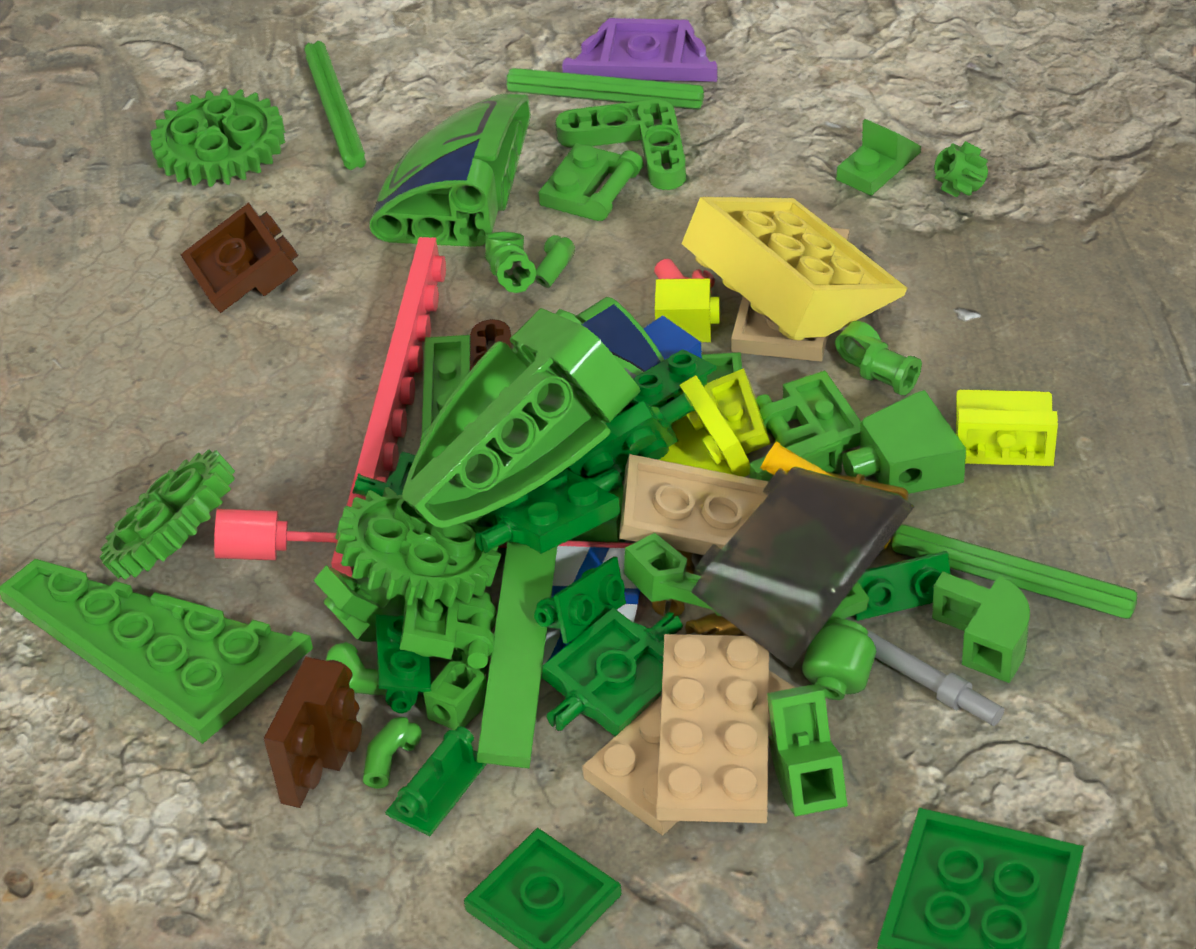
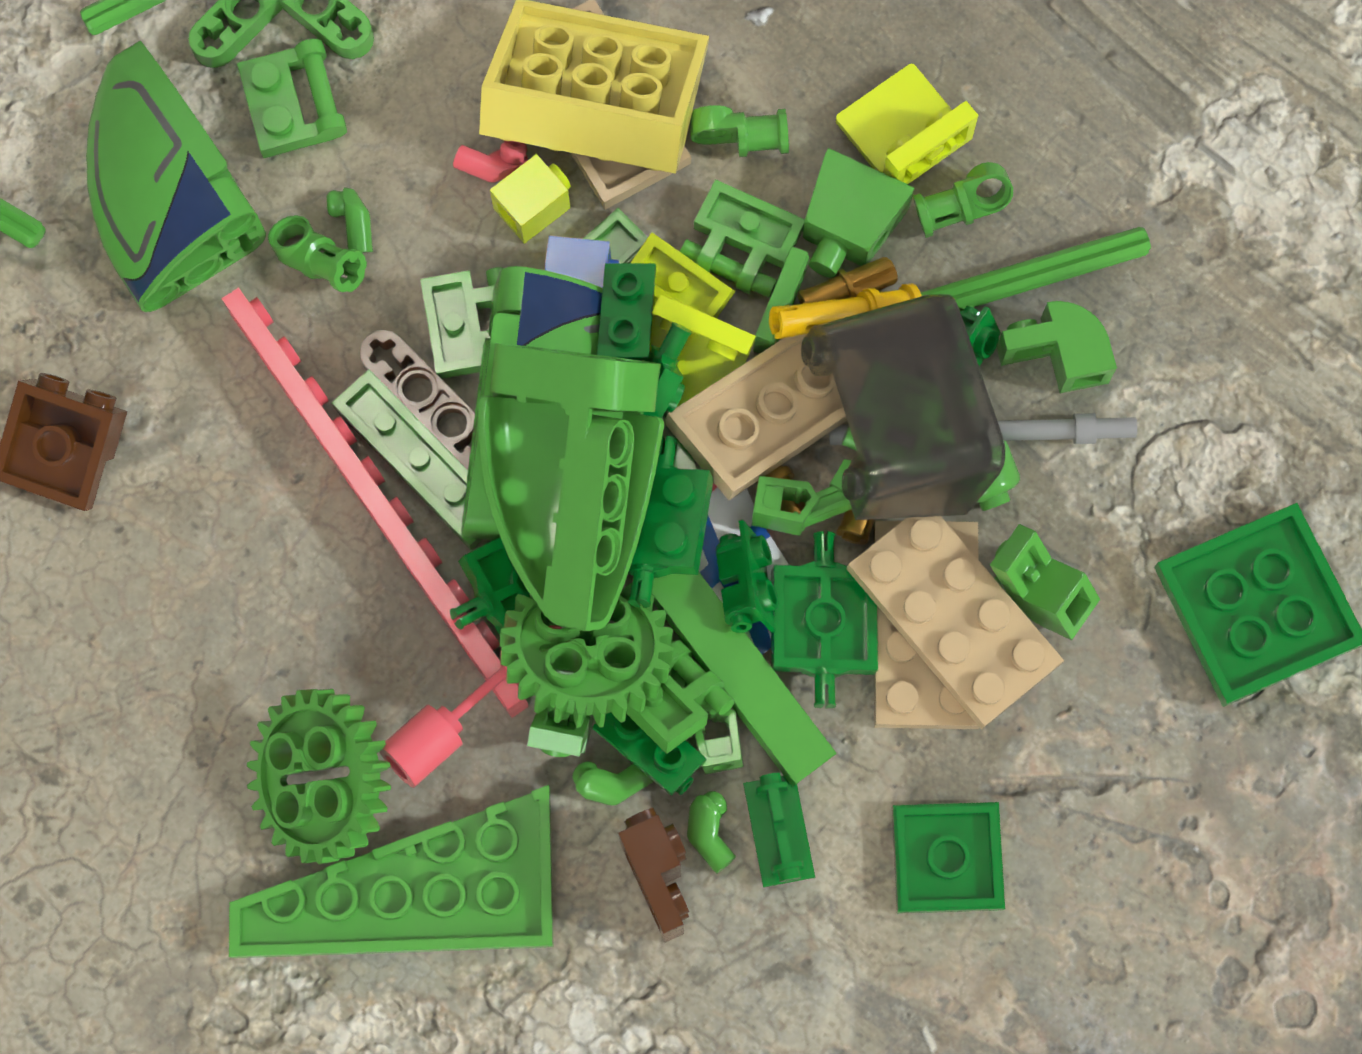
camera: 45 degrees left, 30 degrees up
none -> bright green connector [913,162,1013,238]

